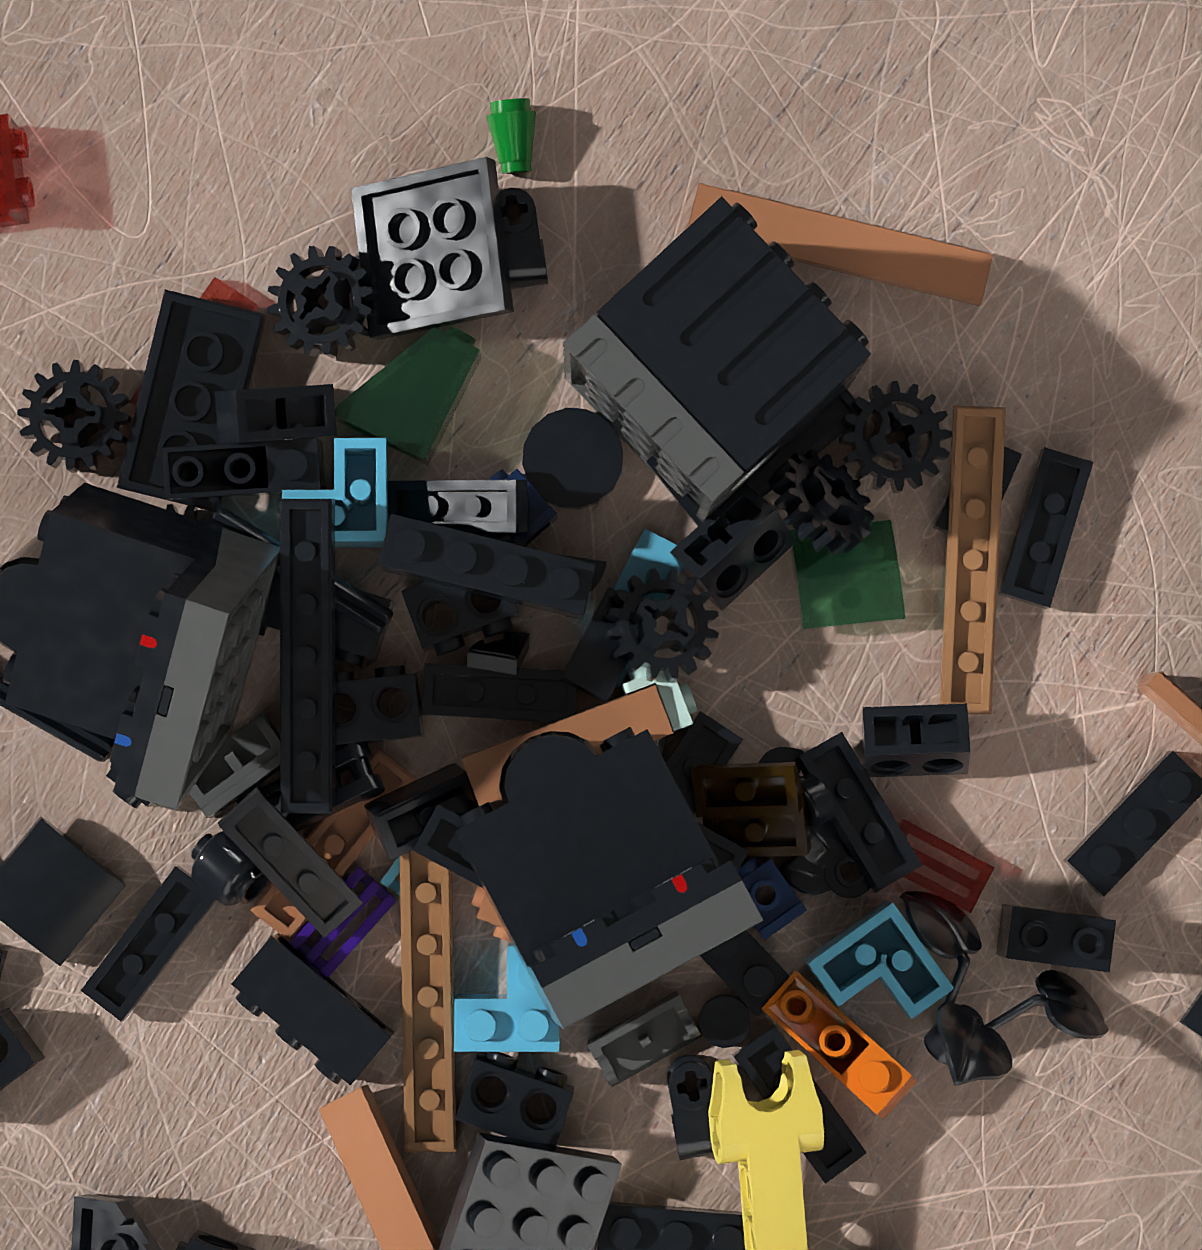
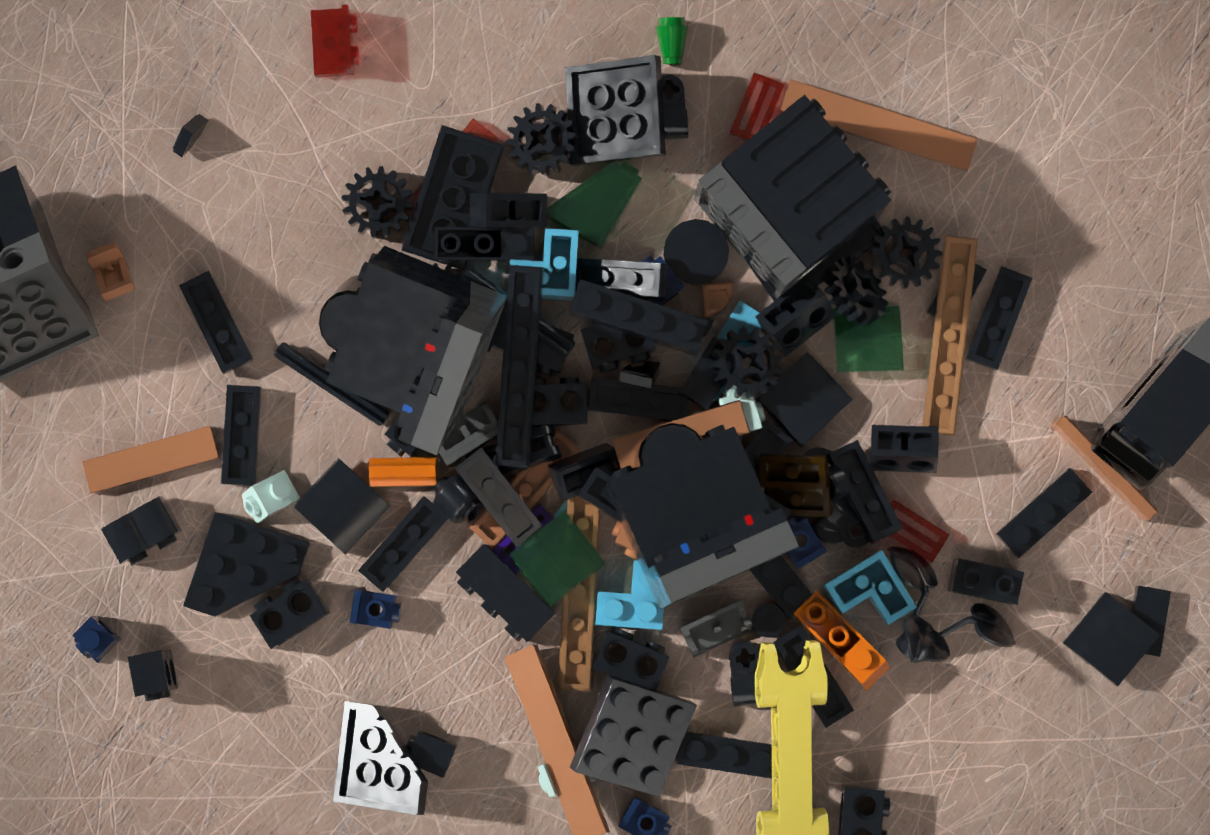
camera: 10 degrees right, 0 degrees up
none -> dark blue brick [350,590,401,629]
none -> orange axle [369,457,437,487]
none -> clear green slope [509,511,605,608]
none -> nougat tile [701,282,734,318]
none -> clear red tile [729,72,784,141]
none -> black slope [756,352,853,448]

